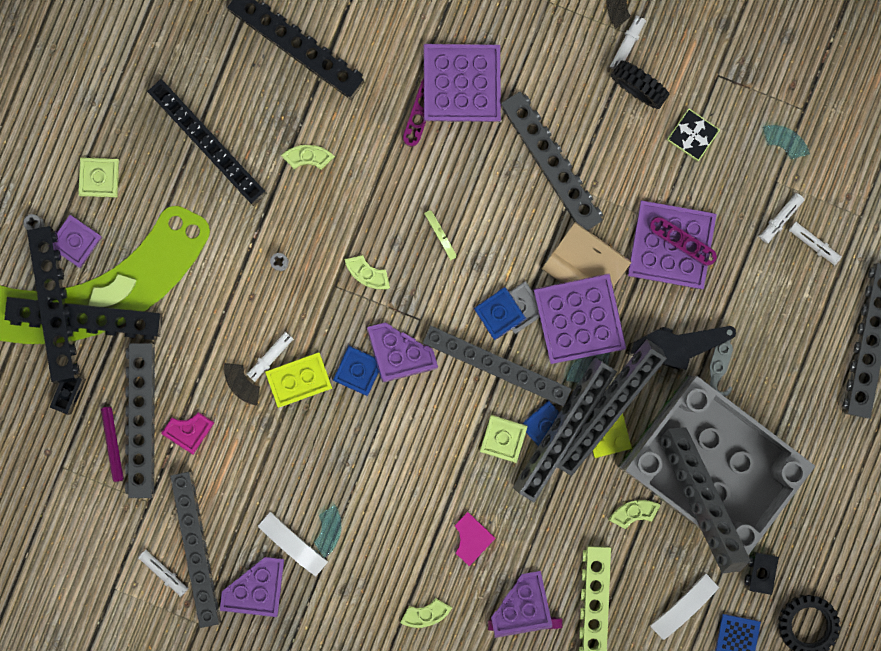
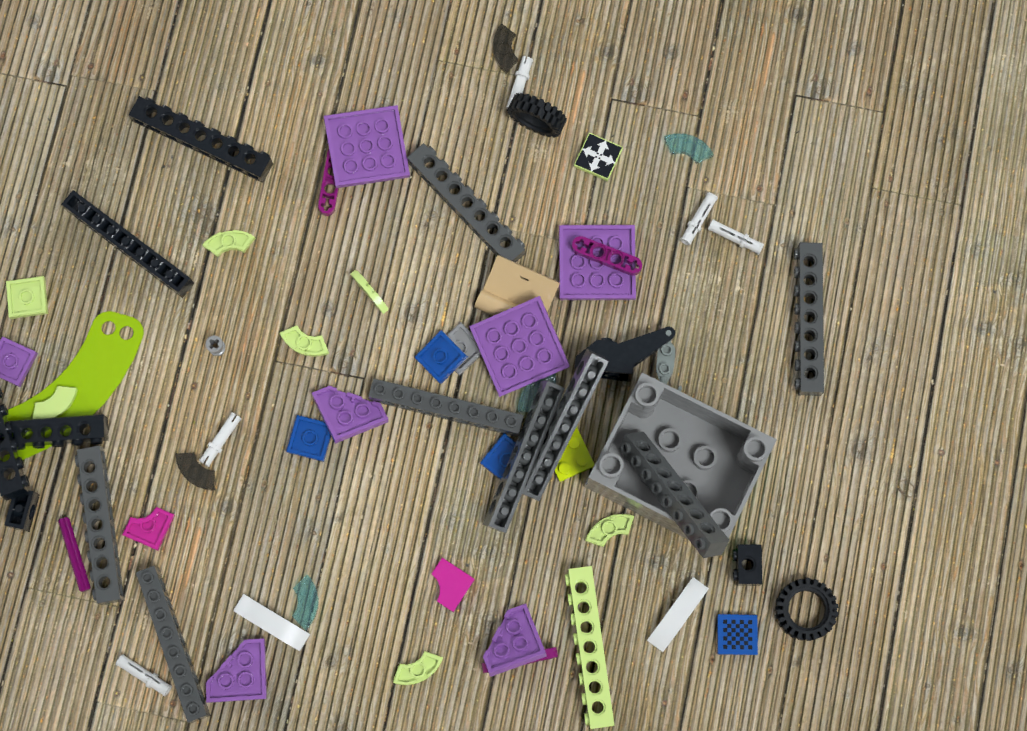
camera: 10 degrees left, 10 degrees down
neon yellow plate [265,352,333,408] -> none
yellowish green tile [480,415,528,463] -> none

